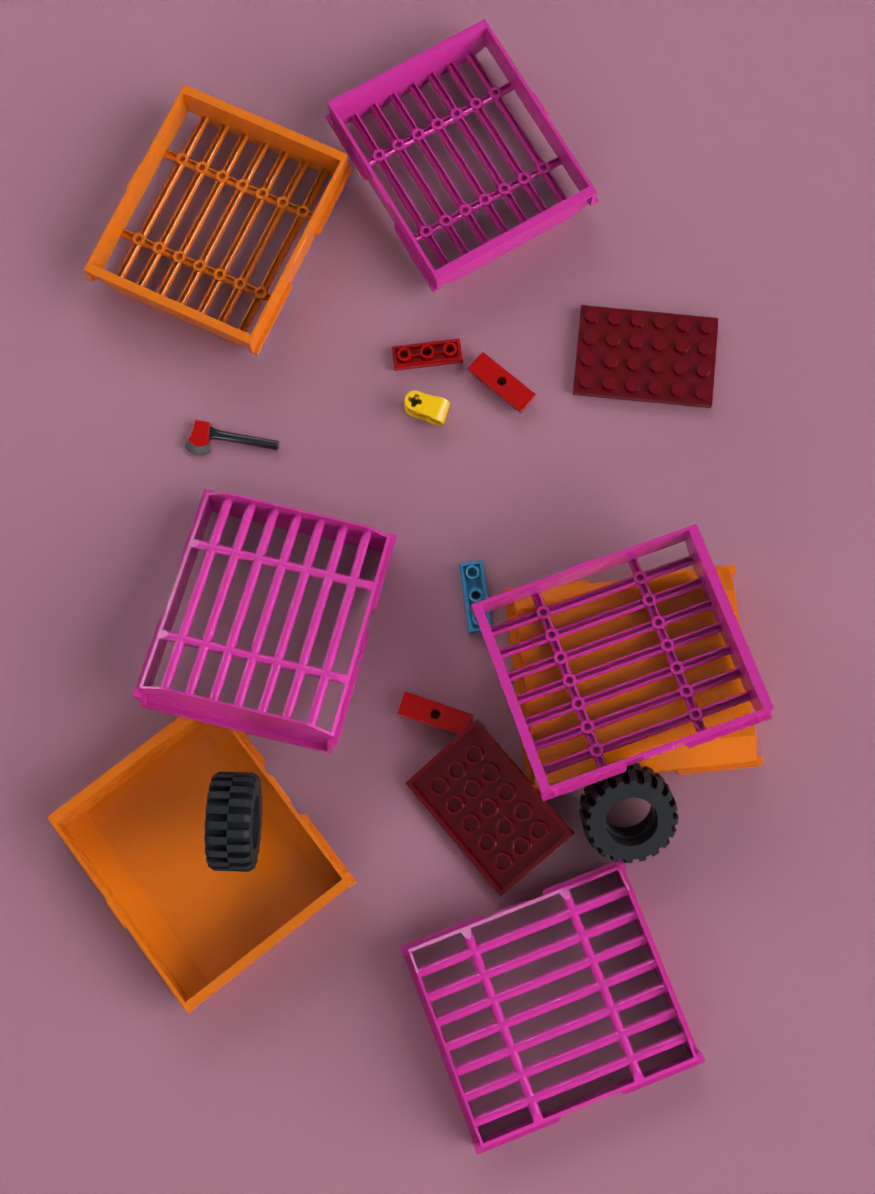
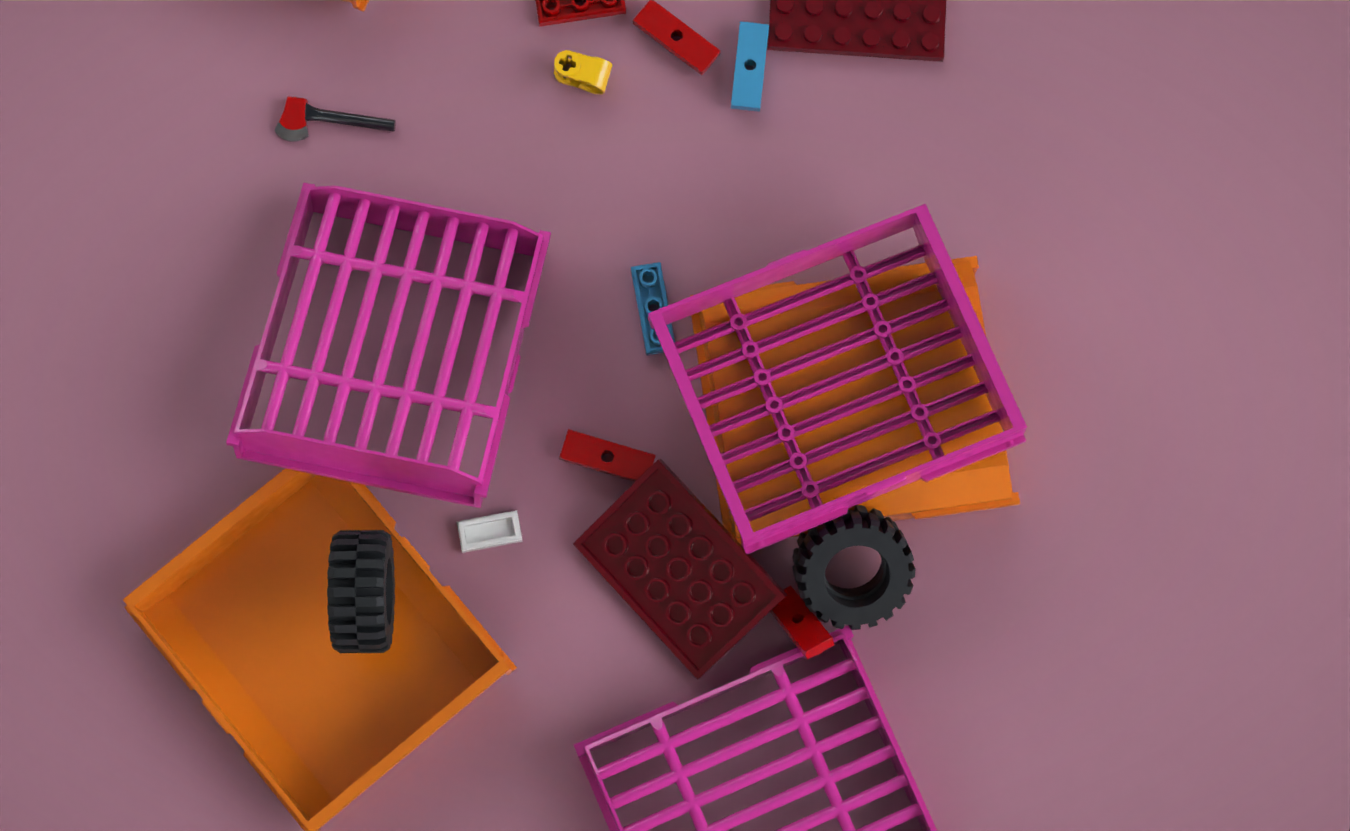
camera: 10 degrees left, 0 degrees up
none -> white tile [456,510,523,553]
none -> dark azure tile [731,21,769,112]
none -> red tile [770,585,835,660]

